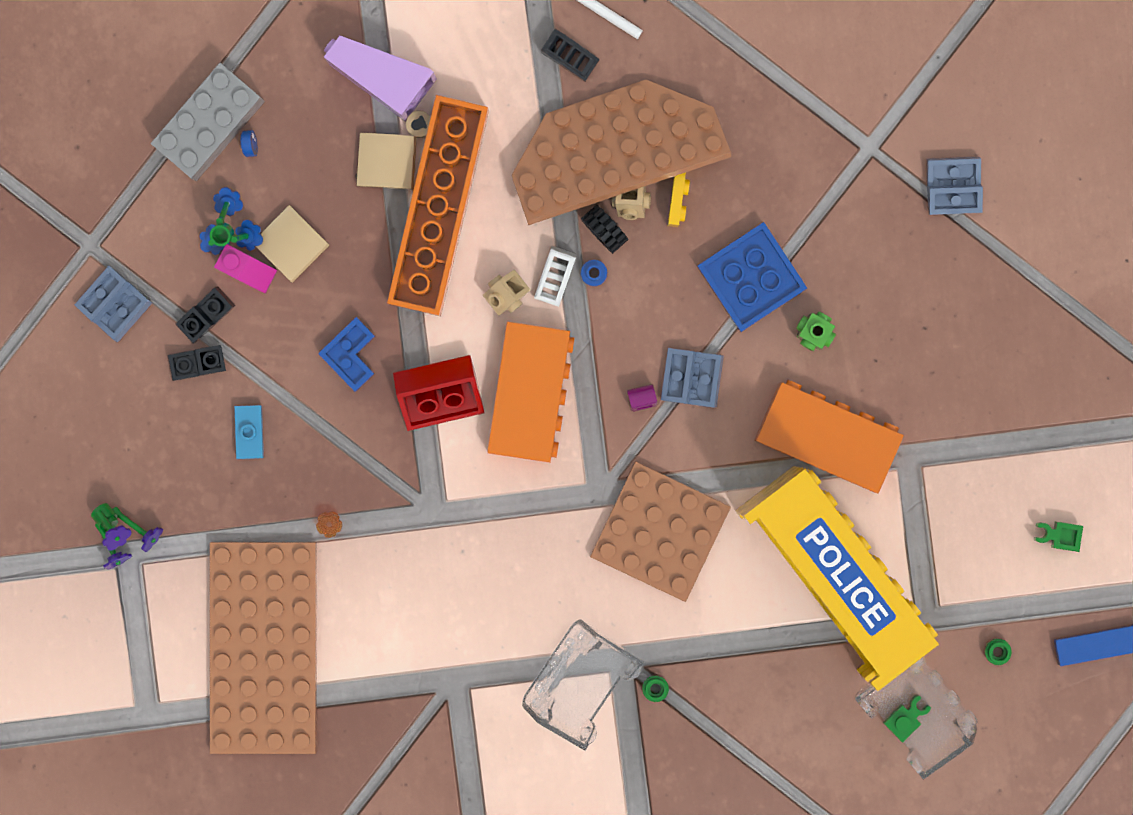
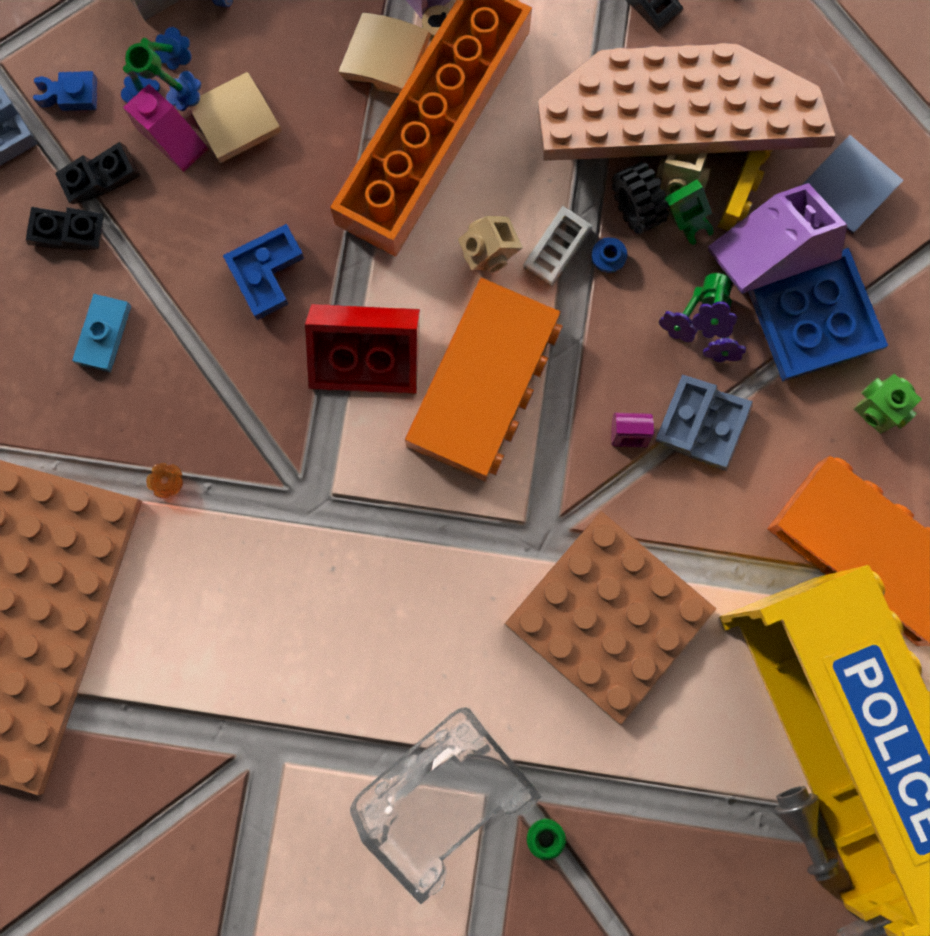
camera: 15 degrees right, 10 degrees down
none -> blue plate [33,71,97,111]
none -> dark purple plant [659,273,746,362]
none -> green plate [665,180,714,245]
none -> medium lavender slope [708,183,847,293]
none -> flat silver piece [774,786,839,881]
none -> sand blue slope [802,135,904,234]

